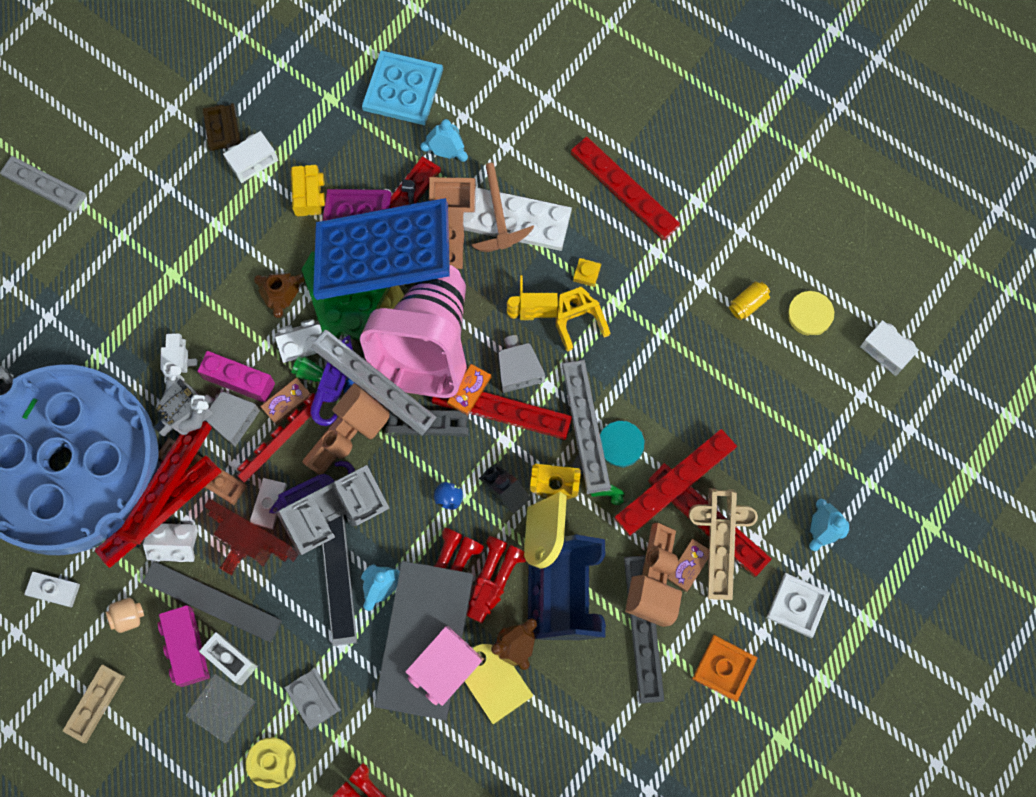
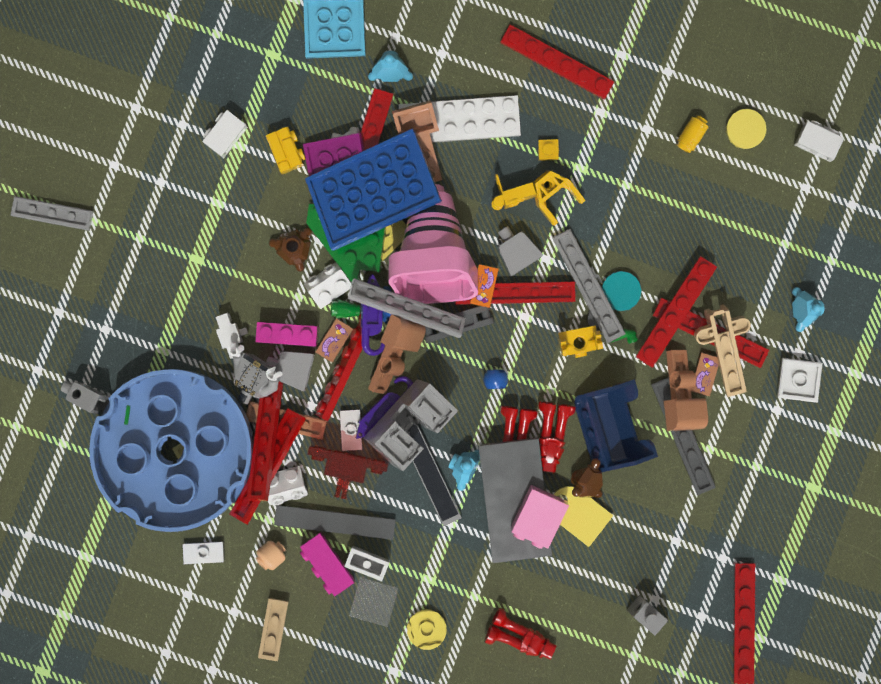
camera: 20 degrees left, 15 degrees up
dark brown plate [203,103,241,151] -> none
light grey plate [285,668,341,730] -> none
black hand [402,179,416,205] -> none
nougat piece [472,162,534,252] -> none
black slope [479,463,531,514] -> none
light yellow tile [524,492,567,568] -> none
orange tile [692,635,758,702] -> none

